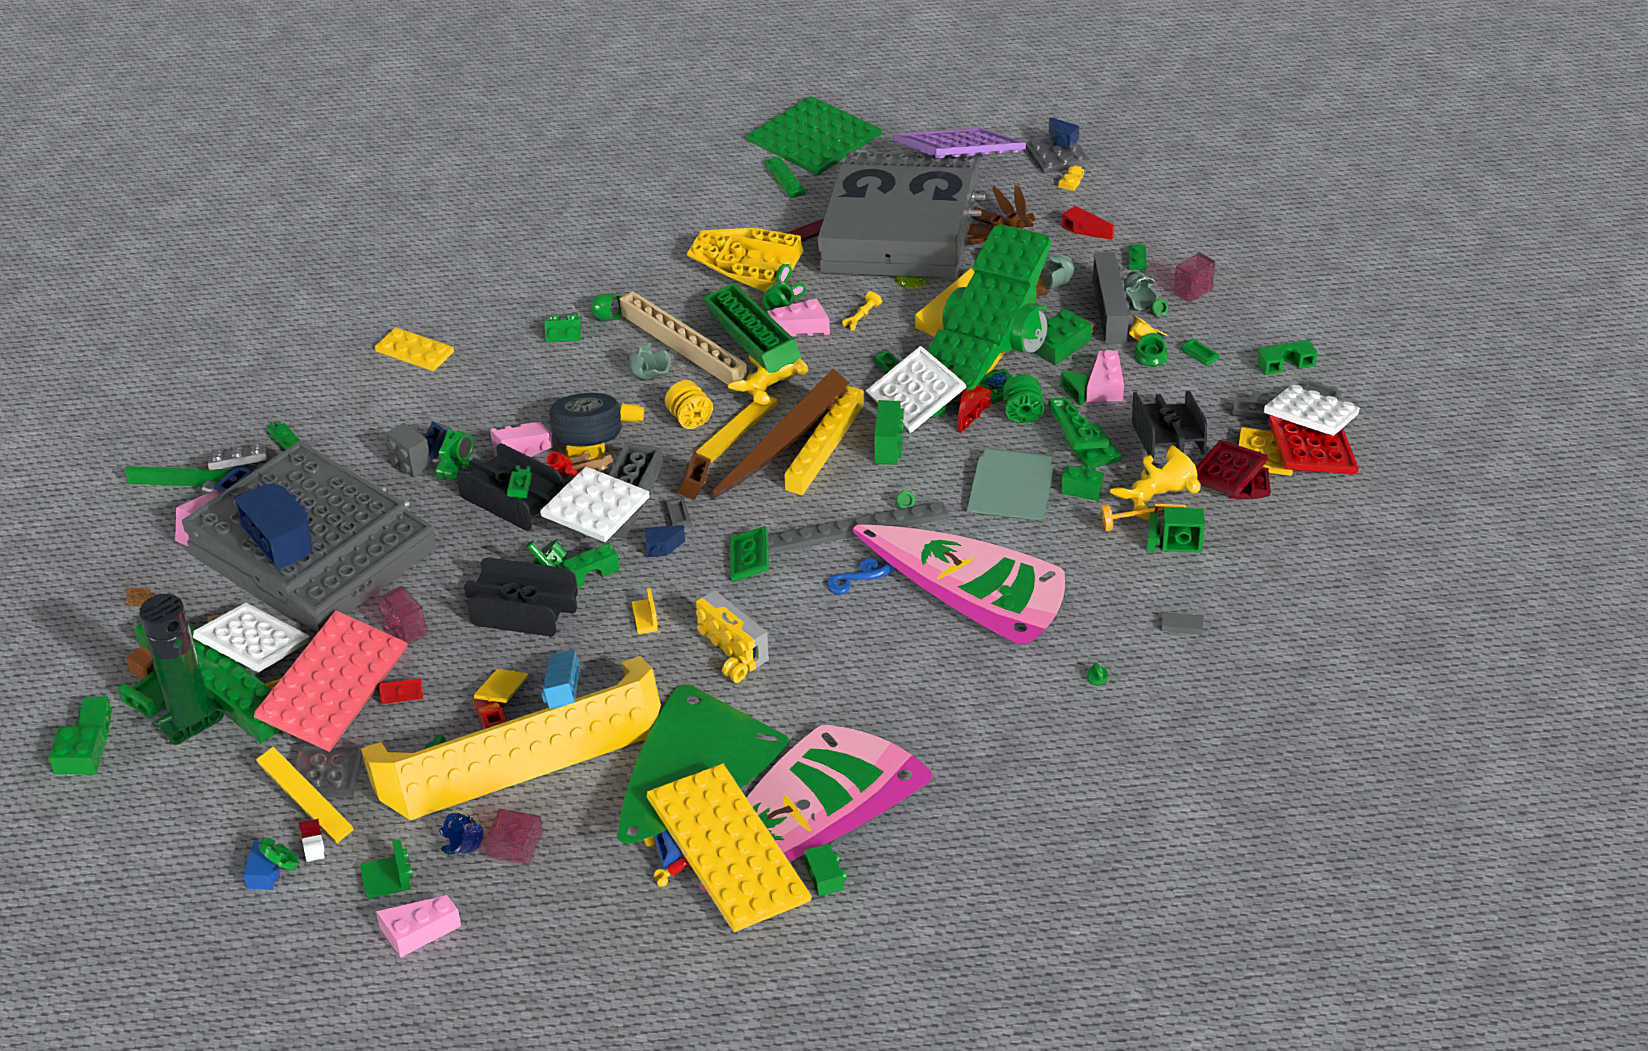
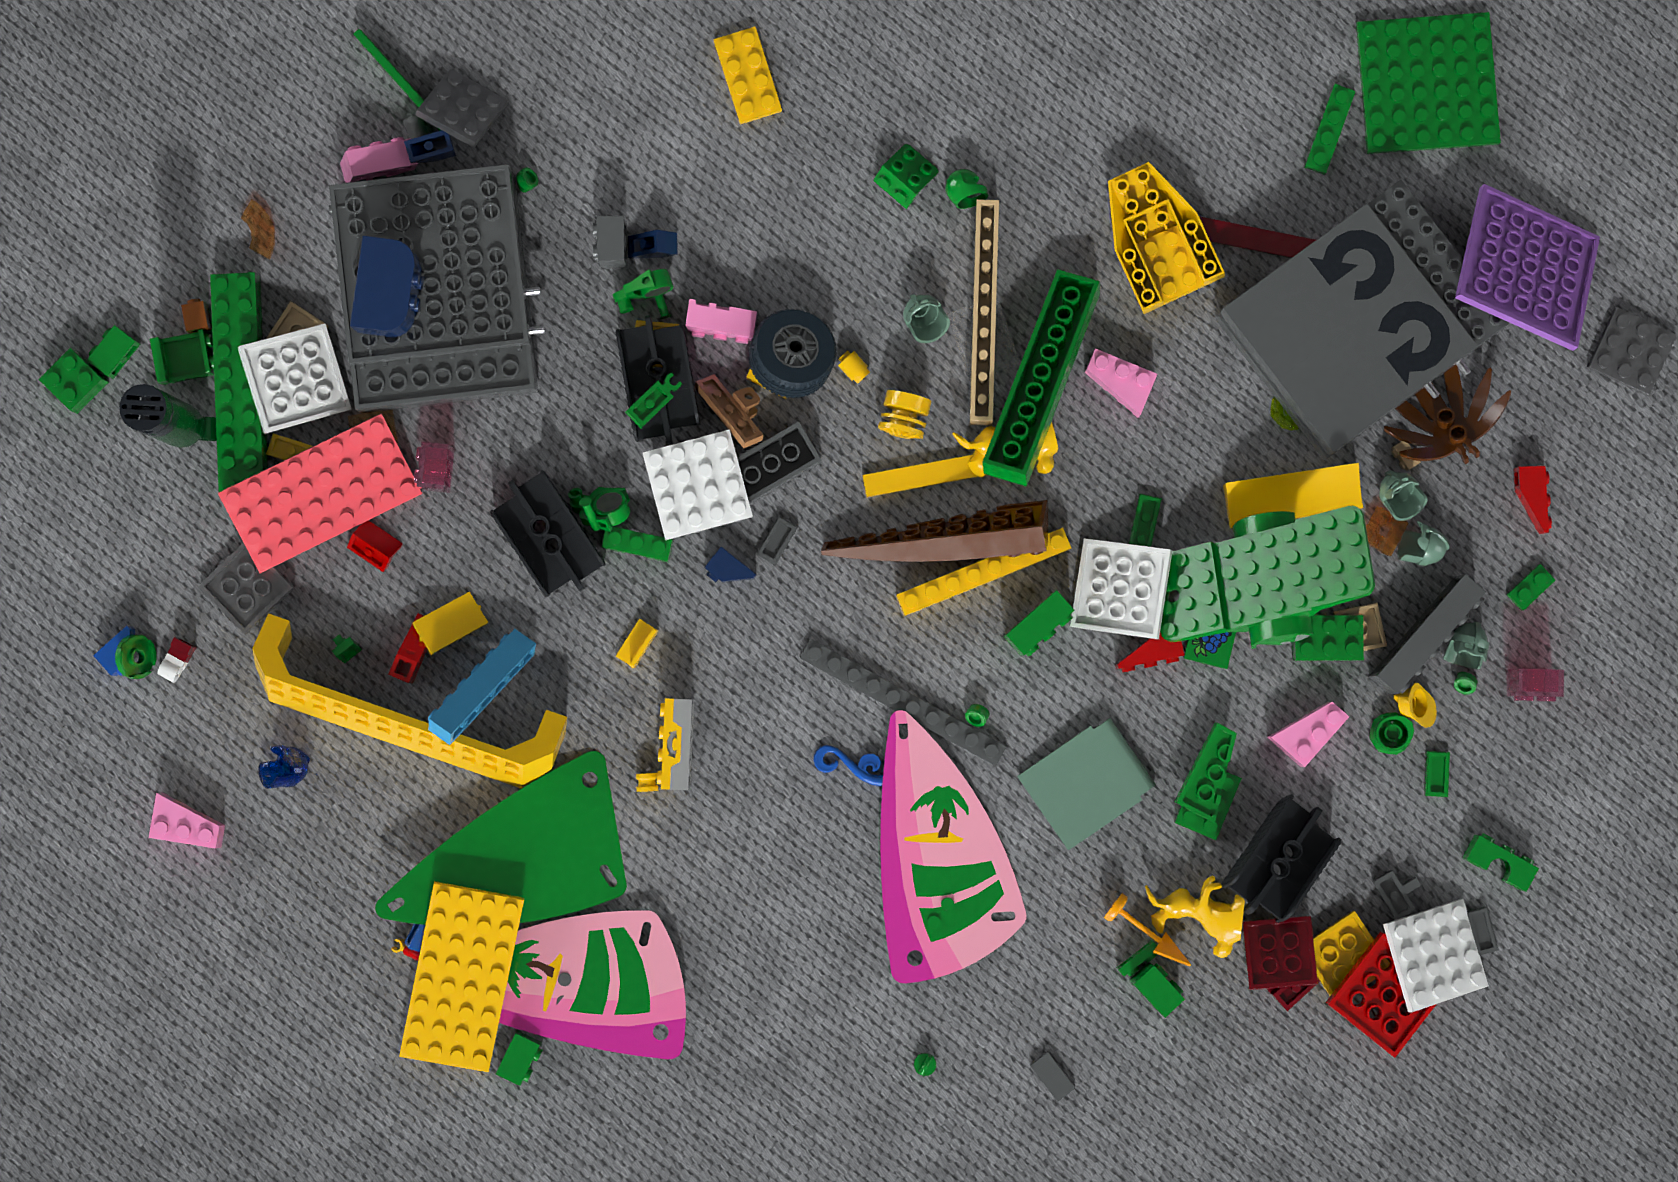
camera: 40 degrees right, 45 degrees up
yellow tile [256,747,354,844] -> none
green hinge [267,420,302,451] -> none
green bracket [360,839,413,899] -> none
clear pink brick [485,808,543,865] -> none
red piece [546,452,579,477] -> none
reddish brown brick [677,453,711,500] -> none
green tile [730,526,770,582] -> none
green piece [762,264,806,311] -> none
yellow piece [842,291,882,331] -> none
green wheel [1003,375,1044,424] -> none
dark blue slope [1049,117,1079,149] -> none
yellow plate [1059,165,1084,191] -> none
green slope [1060,371,1089,405] -> none
green brick [1061,465,1104,501] -> none

